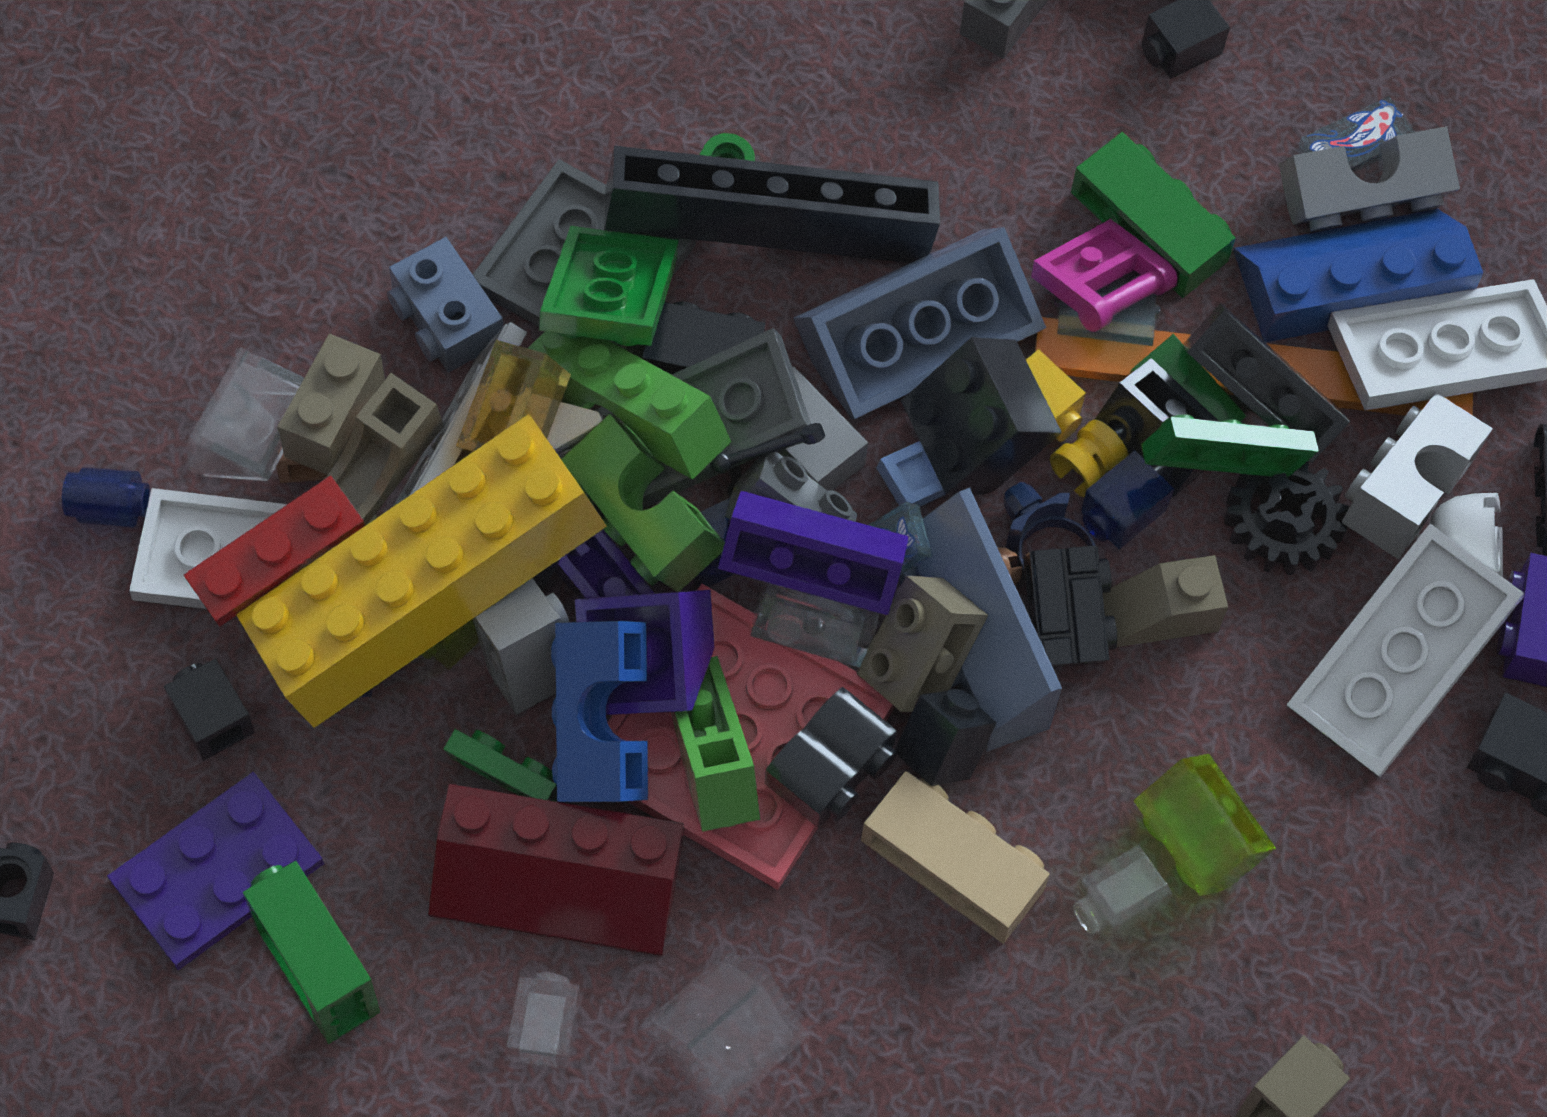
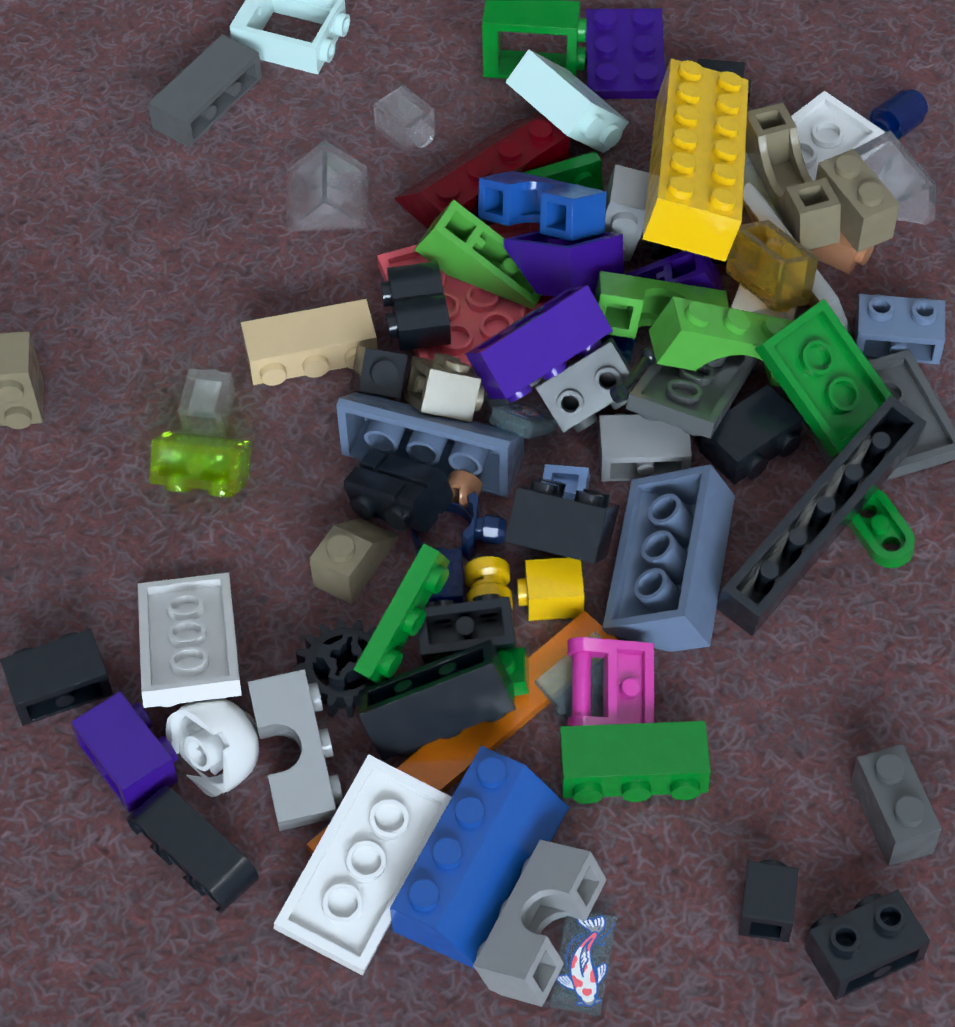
camera: 135 degrees right, 10 degrees down
red plate [183,475,366,627] -> none
none -> light aqua brick [506,50,629,153]

